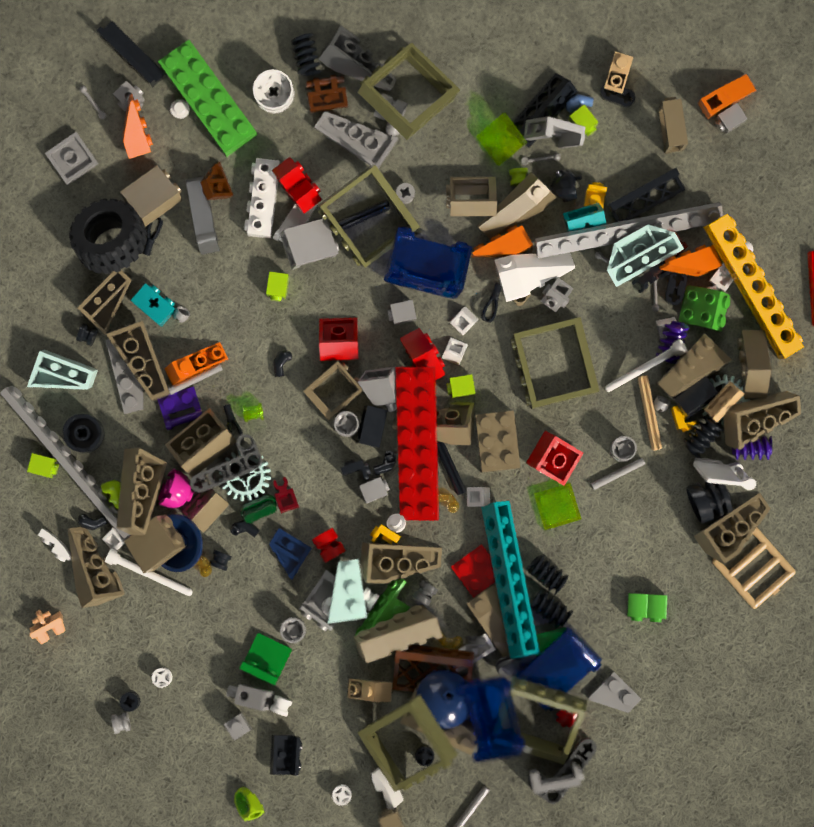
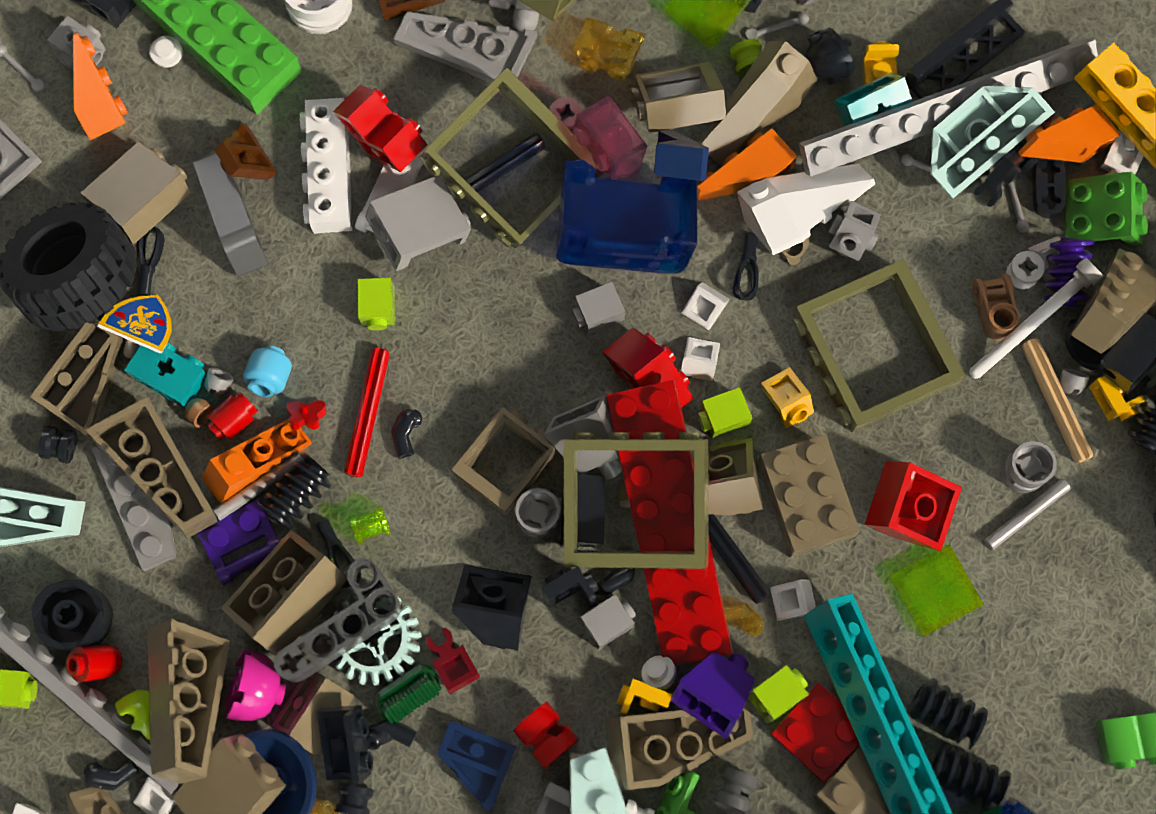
camera: 10 degrees left, 10 degrees down
red slope [319,317,359,361] -> none
none -> red brick [66,643,122,682]
none -> shield [97,295,172,358]
none -> medium nougat hinge [185,398,215,428]
none -> red brick [207,391,258,441]
none -> medium azure head [243,346,292,398]
none -> black piece [258,452,331,529]
none -> red piece [286,400,327,430]
none -> black bracket [317,705,373,785]
none -> red axle [344,348,390,478]
none -> black slope [452,565,532,651]
none -> olive window [564,432,709,569]
none -> clear yellow cylinder [573,17,646,81]
none -> clear pink slope [573,95,647,180]
none -> dark blue slope [654,129,709,181]
none -> dark purple torso [670,653,755,739]
none -> lime brick [748,665,809,724]
none -> yellow bracket [761,367,814,428]
none -> medium nougat piece [972,274,1019,341]
none -> white wheel [1006,251,1045,289]

